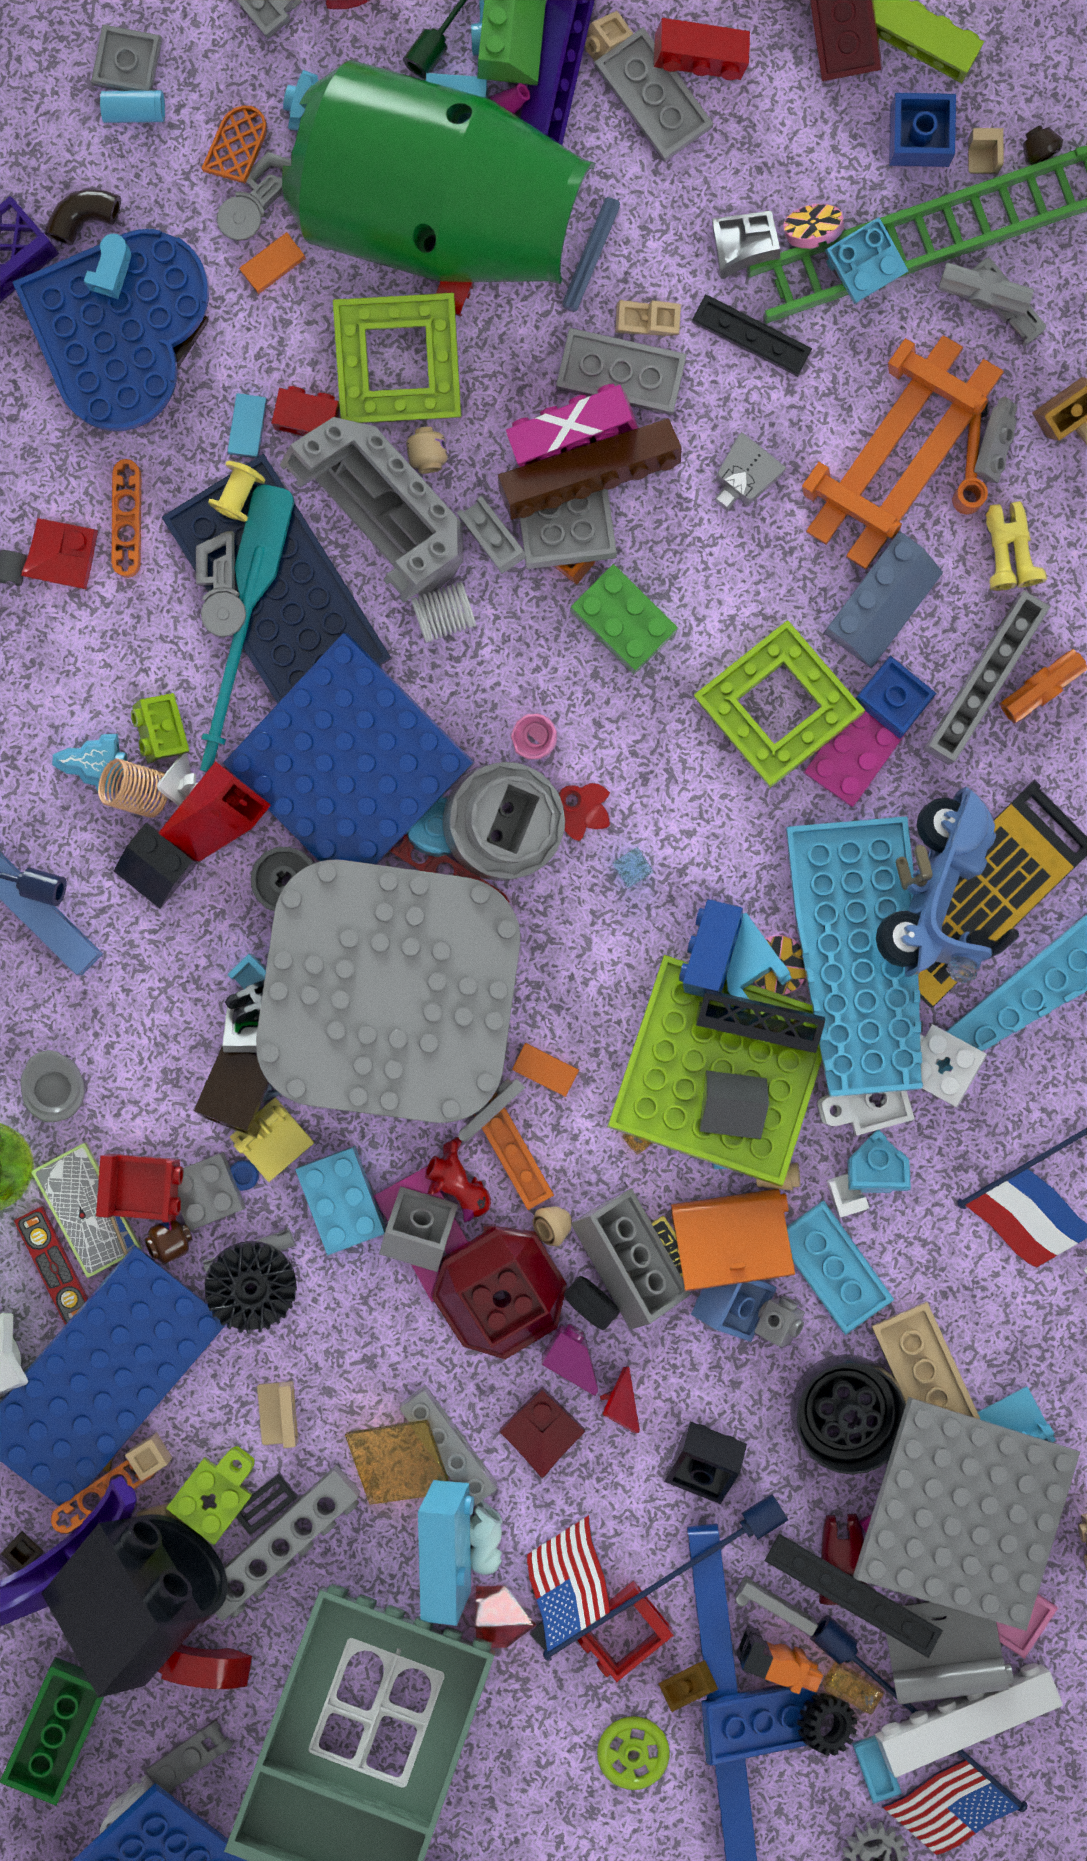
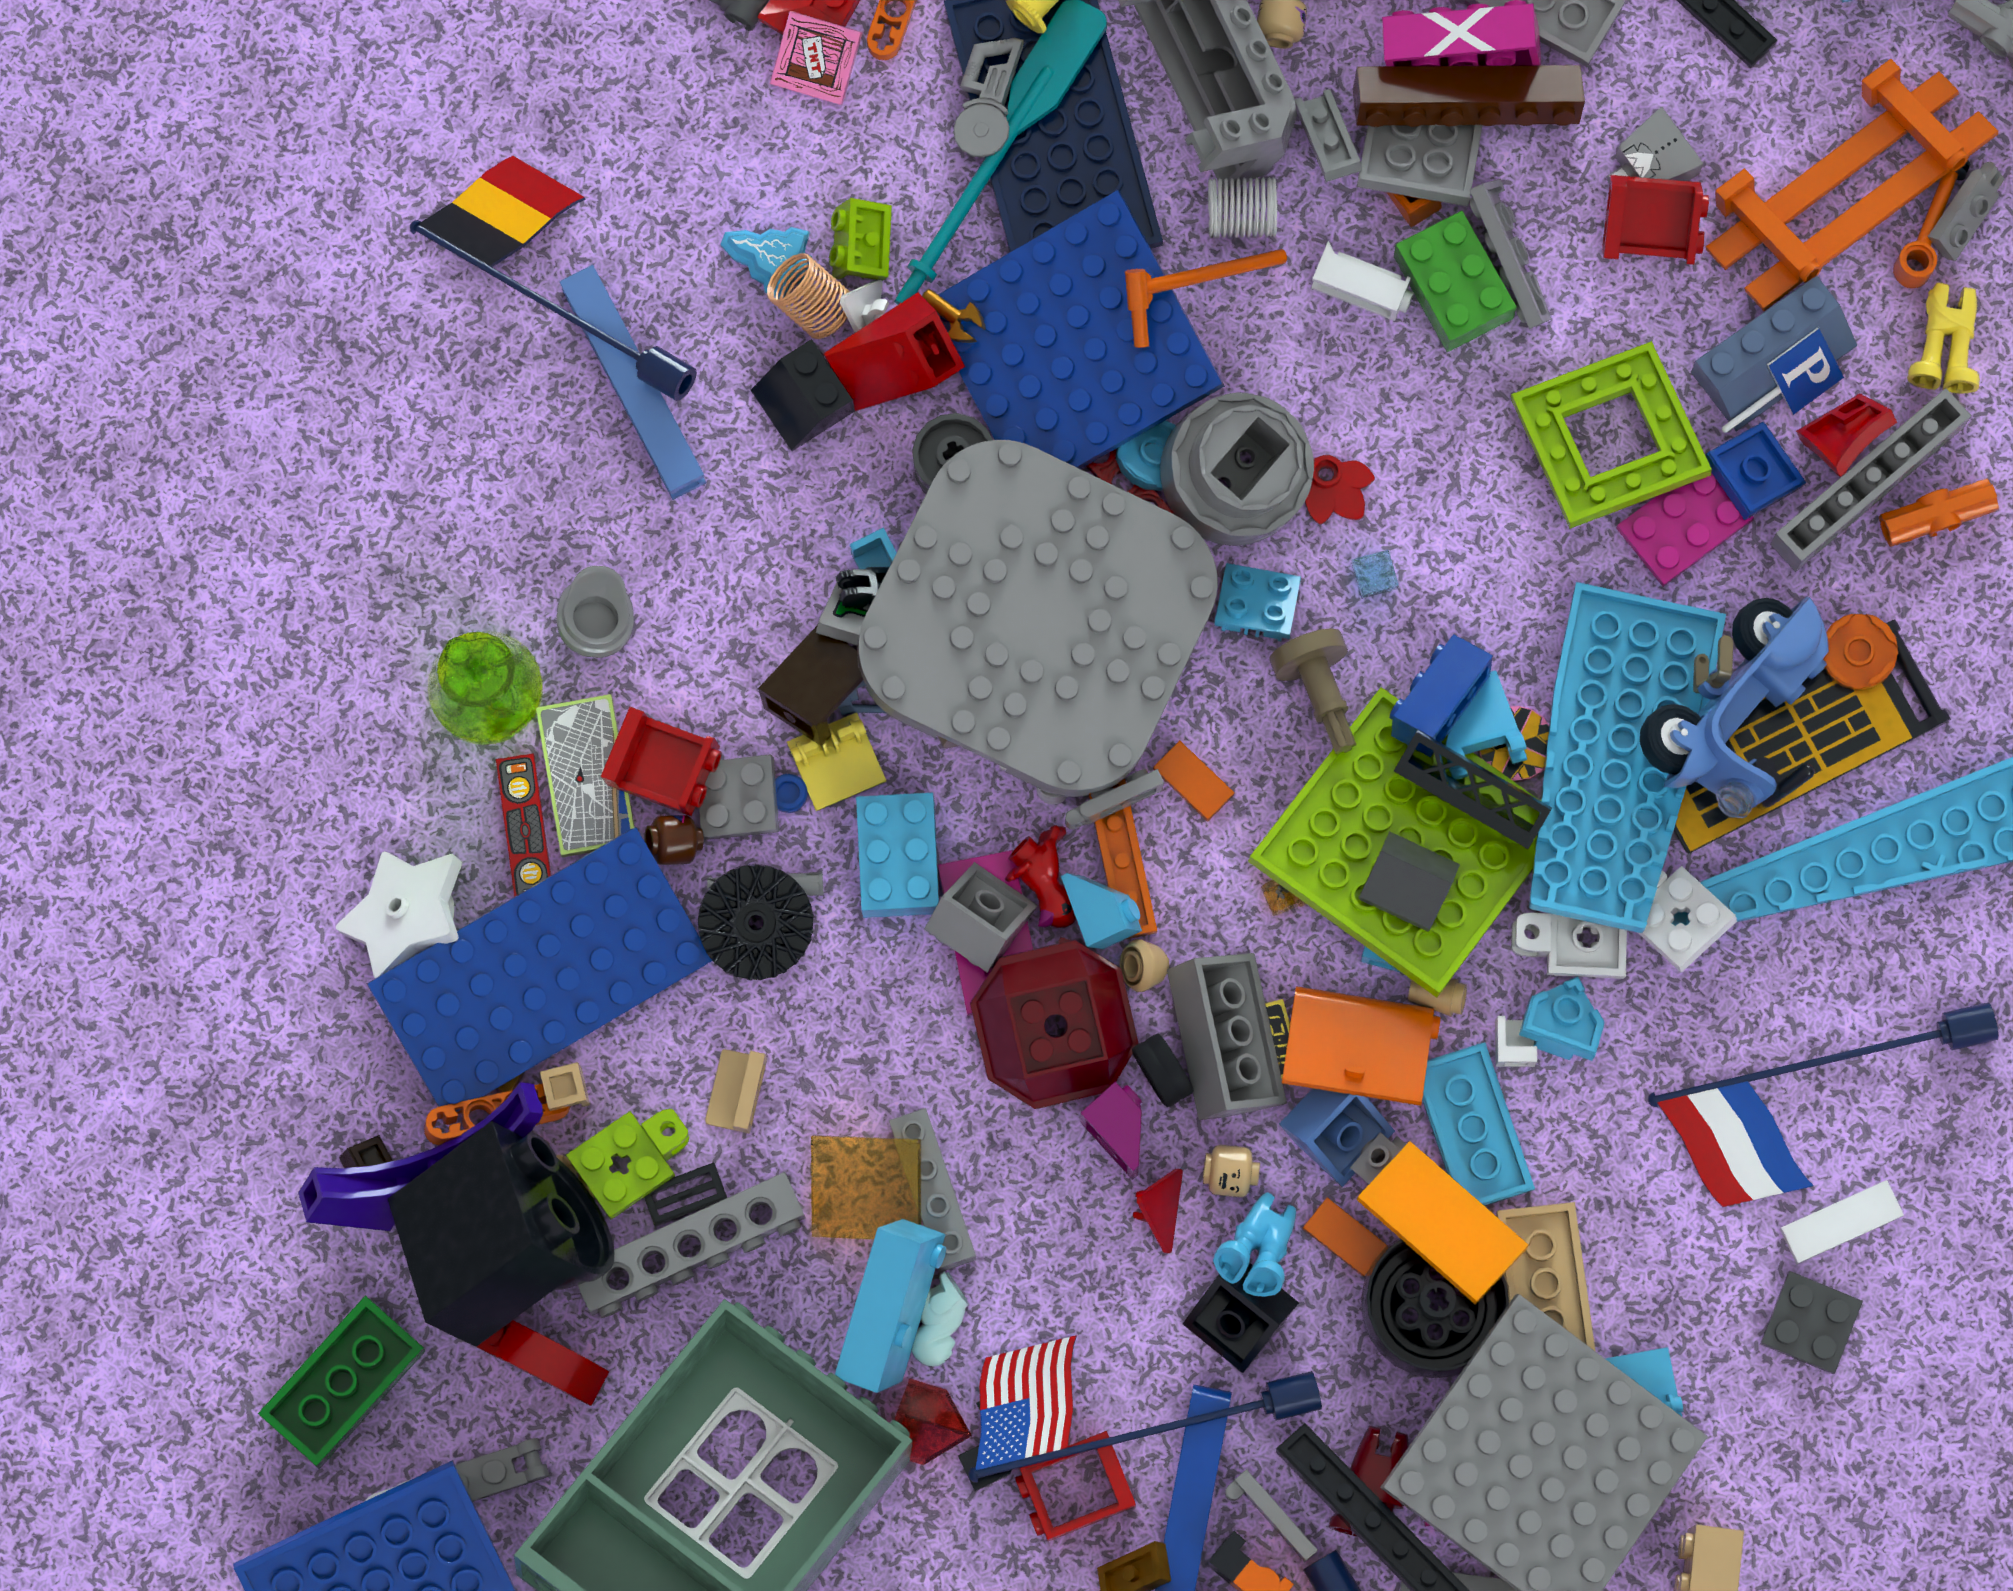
camera: 20 degrees right, 10 degrees down
dark red plate [499,1387,585,1479] -> none
bright pink hair [511,713,557,760] -> none
none -> tile [770,11,863,105]
none -> pearl gold bar [922,289,986,343]
none -> medium azure slope [1061,873,1142,949]
none -> orange bar [1125,249,1287,348]
none -> tan head [1203,1145,1260,1198]
none -> medium azure piece [1213,1192,1296,1297]
none -> medium azure hinge [1214,563,1301,642]
none -> dark tan piece [1269,628,1357,754]
none -> orange tile [1302,1197,1388,1277]
none -> white window [1311,241,1414,321]
none -> light orange tile [1357,1141,1529,1305]
none -> light grey wing [1469,178,1552,329]
none -> red panel [1602,175,1709,265]
none -> blue piece [1722,327,1844,433]
none -> red plate [1796,393,1897,477]
none -> orange tile [1823,614,1898,690]

